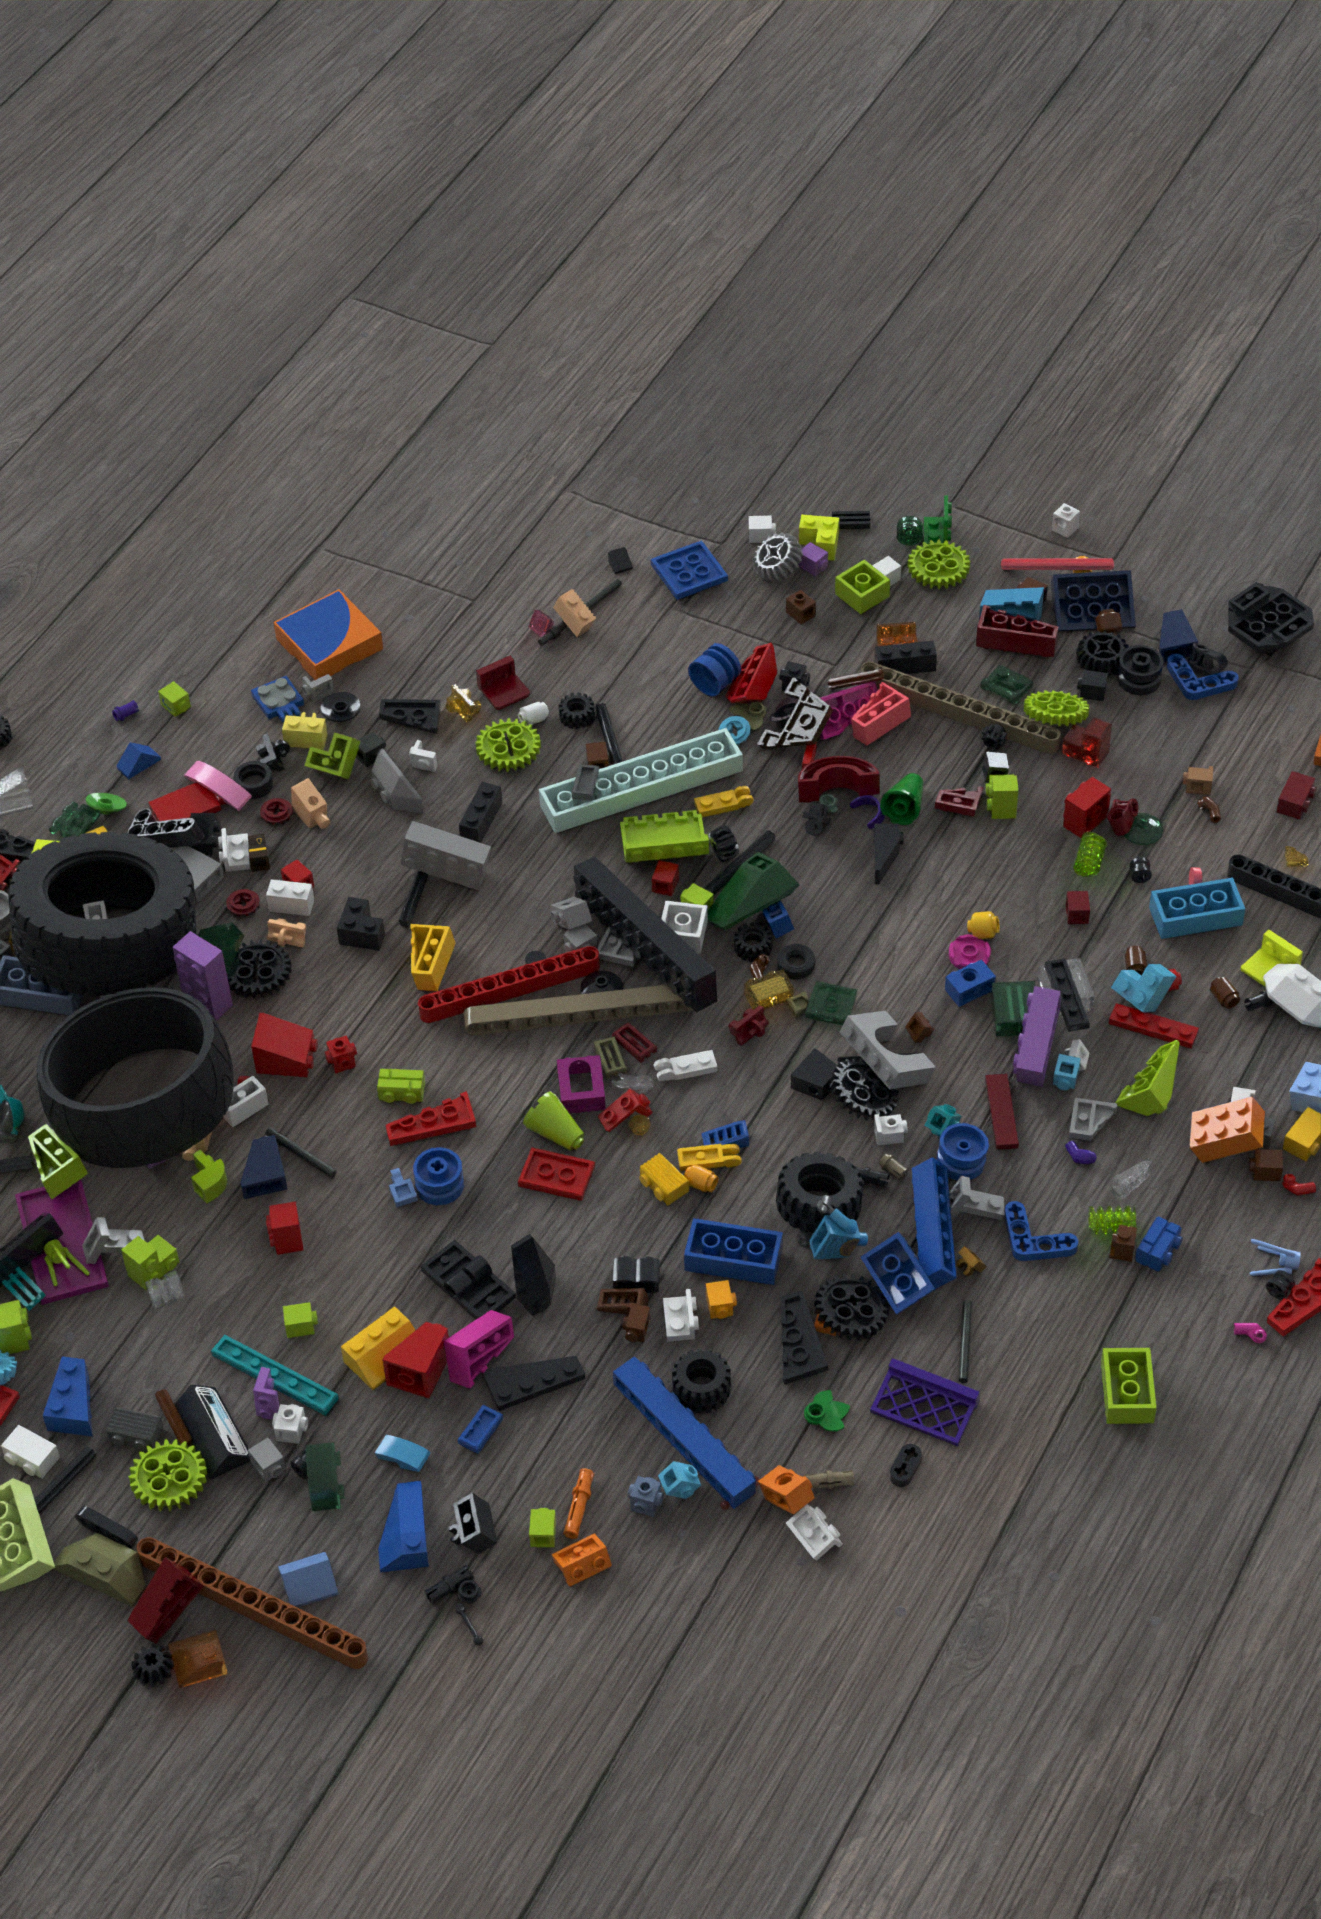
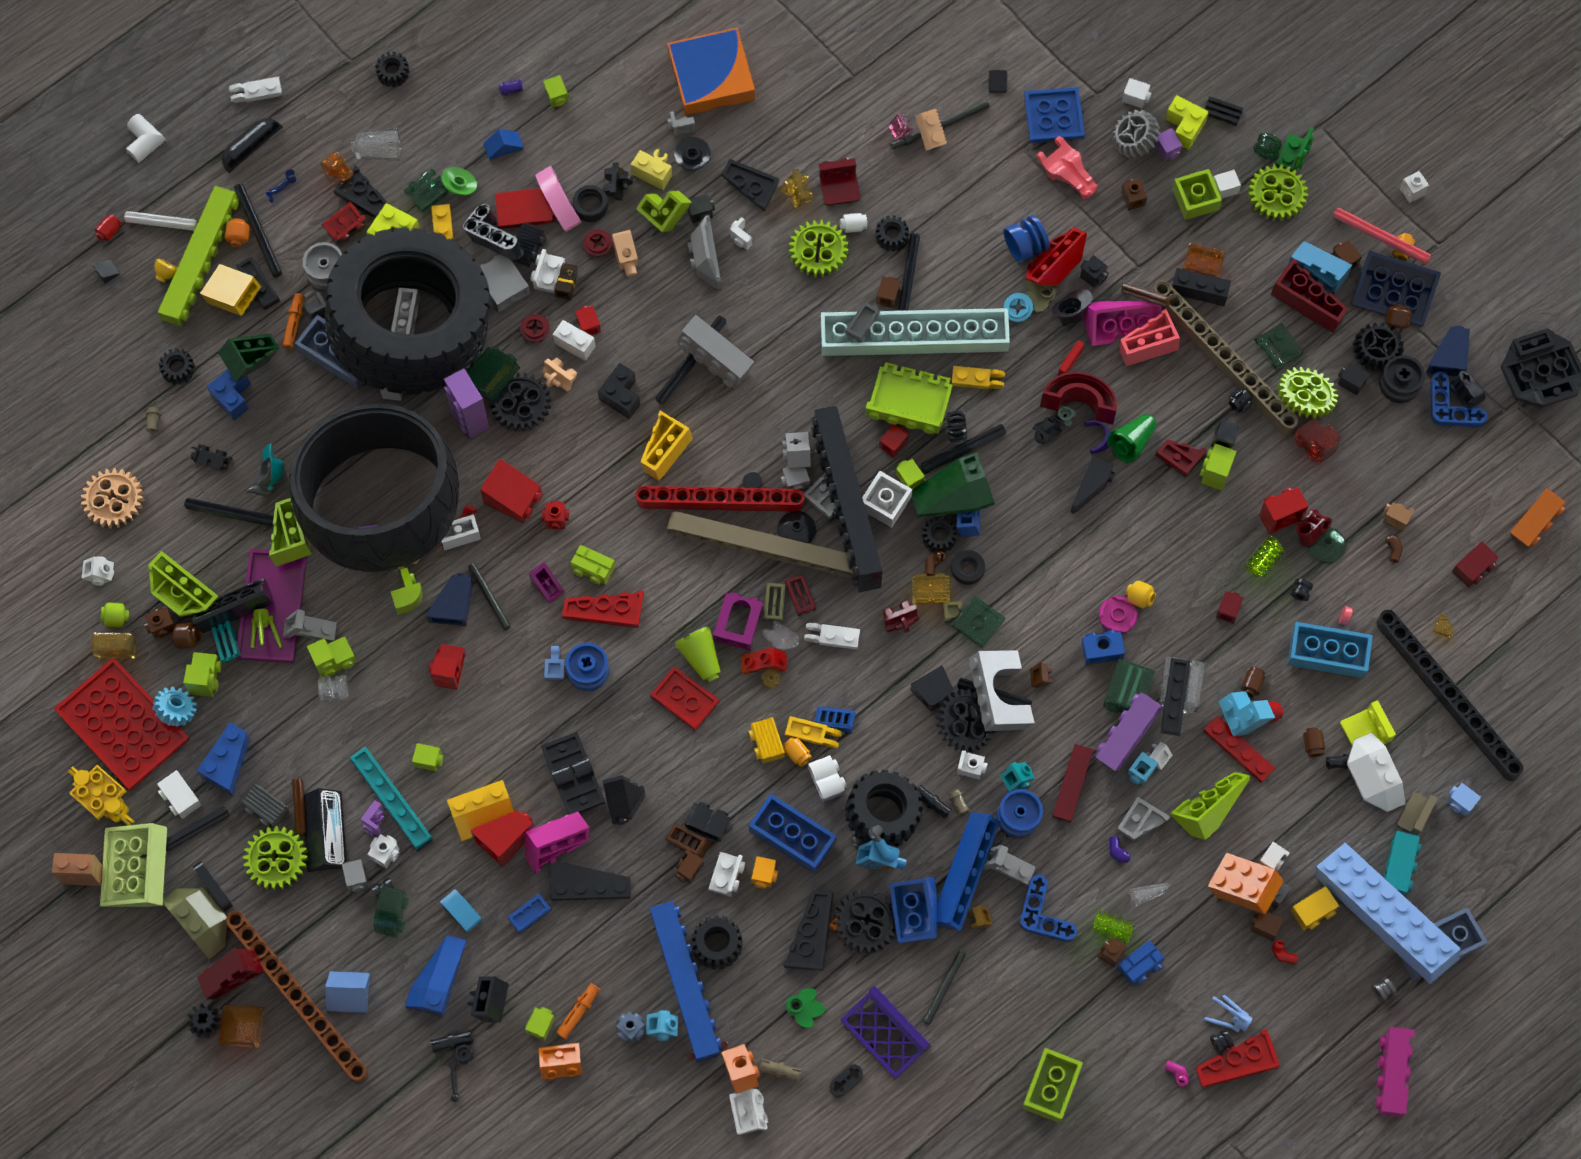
camera: 20 degrees right, 20 degrees up
piece [251,676,304,723] -> none
black brick [459,782,502,843] -> none
wing [757,677,833,749] -> none
none -> magenta slope [529,562,564,603]
none -> white brick [808,756,847,802]
none -> coral animal [1036,136,1098,199]

